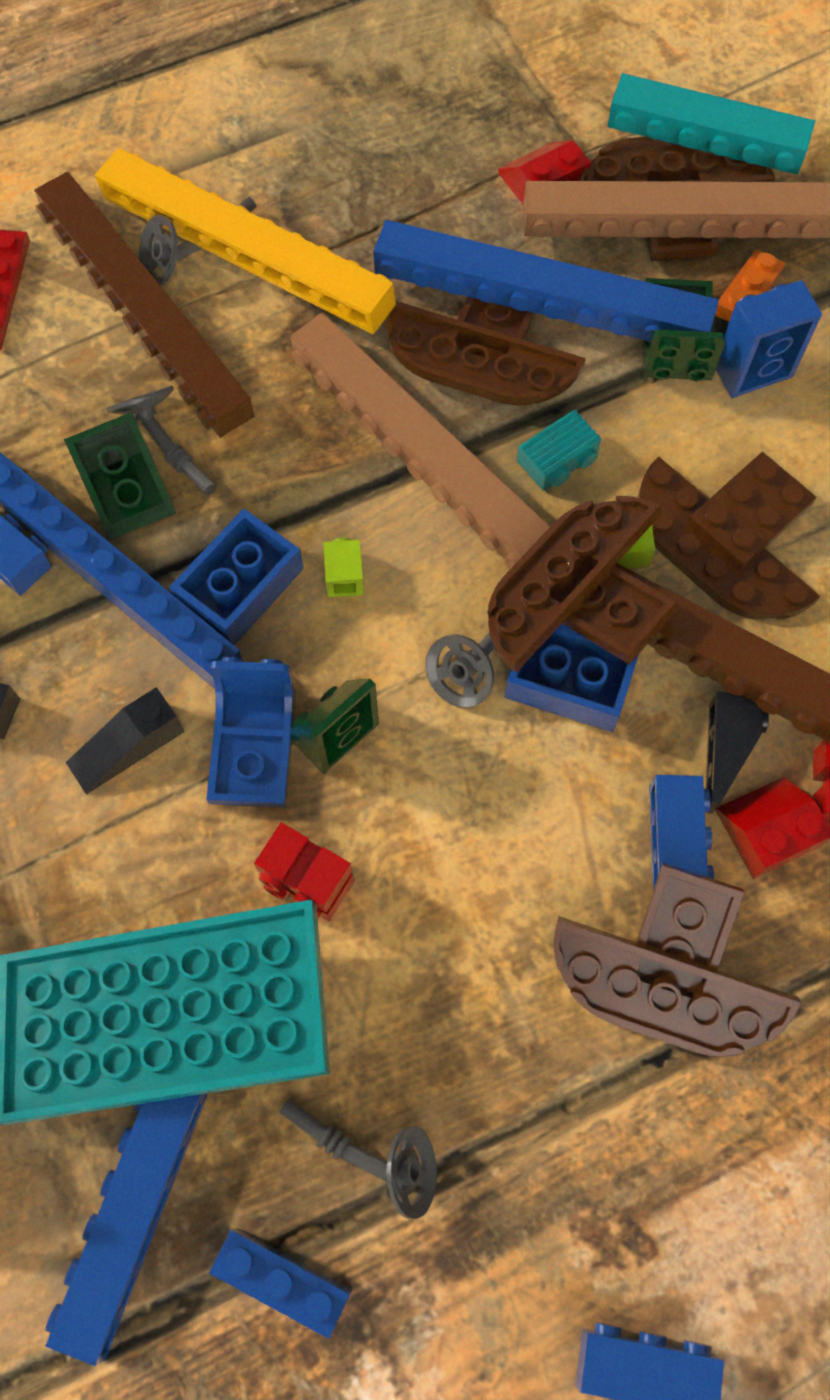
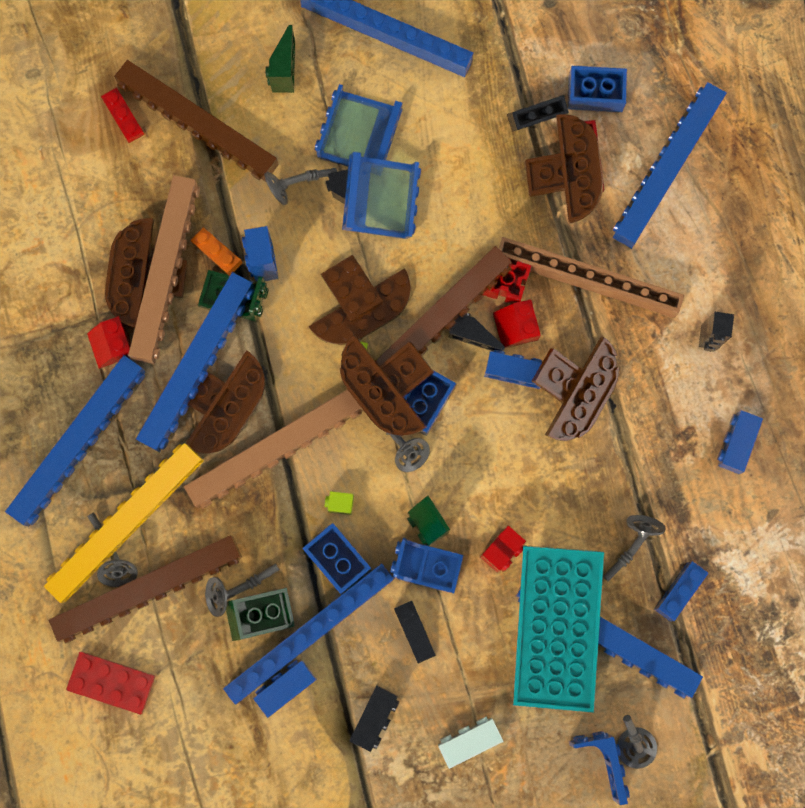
camera: 80 degrees left, 10 degrees up
teal brick [517,410,601,491] -> none
teal brick [607,73,816,175] -> none
none -> blue brick [5,355,146,527]

